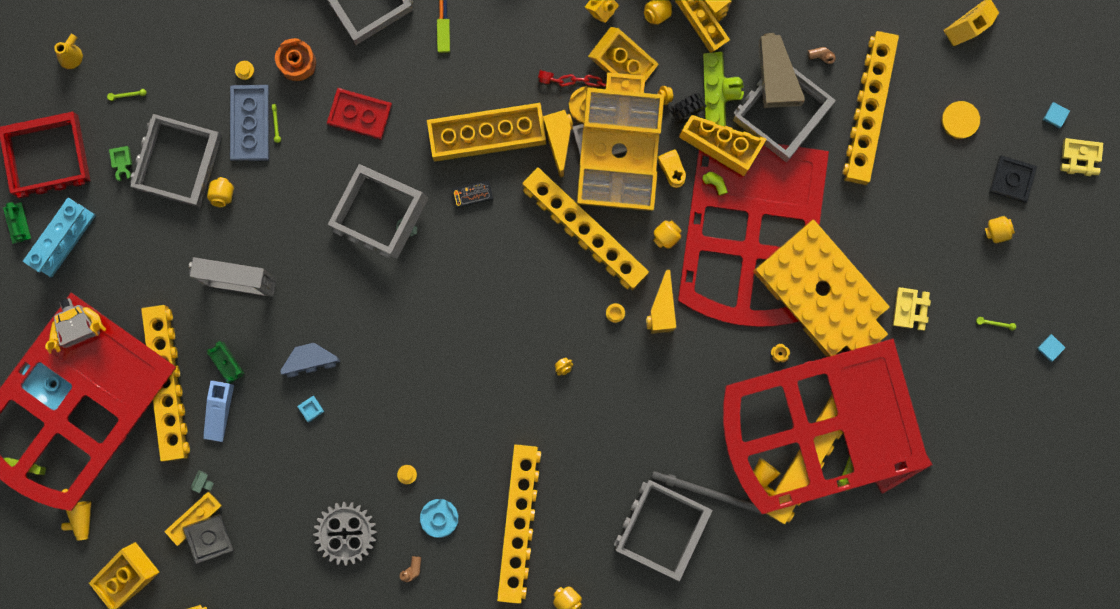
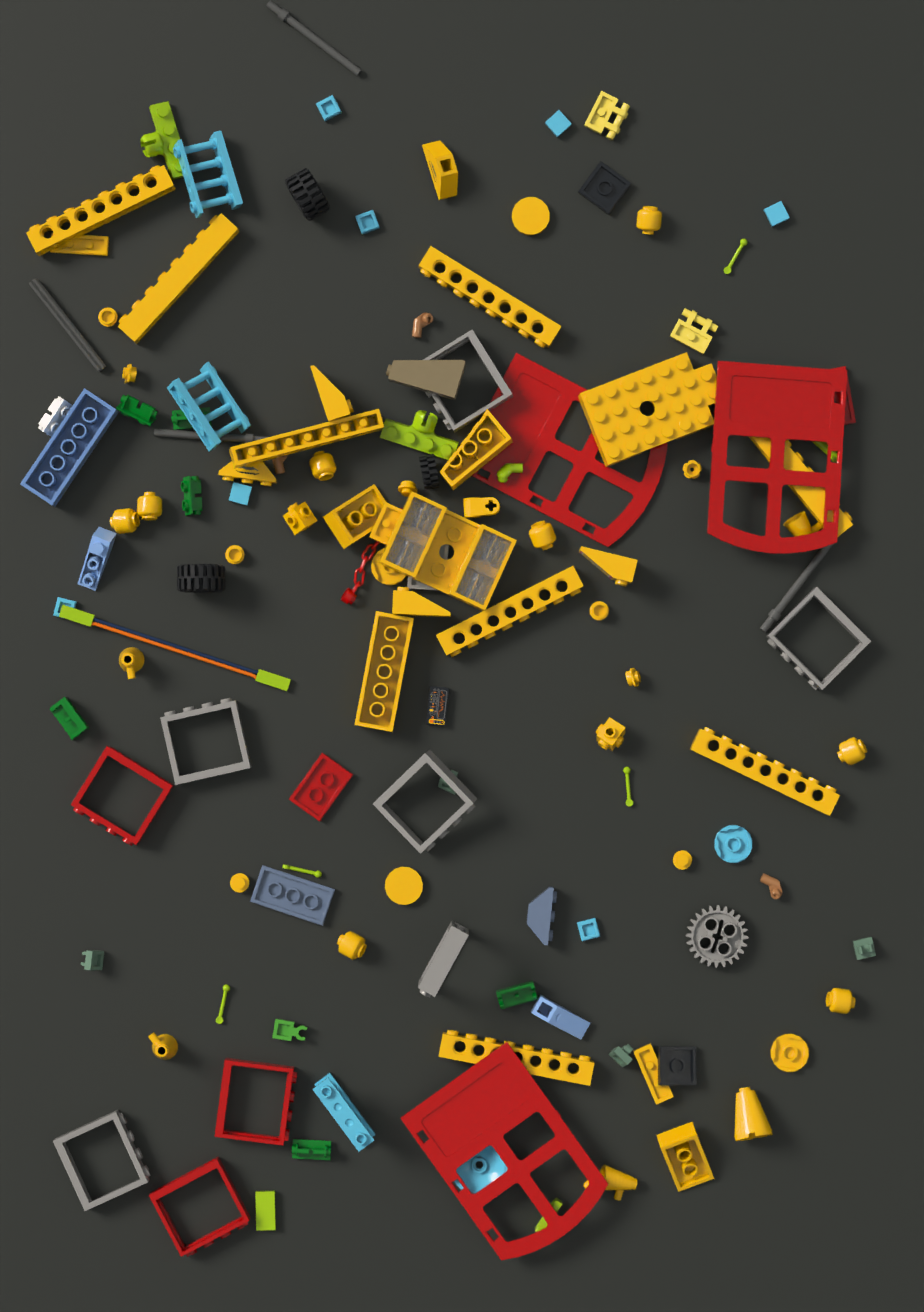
camera: 75 degrees left, 5 degrees up
torso [45,298,106,354] -> none
light grey window [130,114,222,208] -> none
orange brick [275,38,316,81] -> none
none -> yellow tile [385,867,423,905]
none -> yellow brick [596,717,625,751]
none -> lime hinge [623,767,633,807]

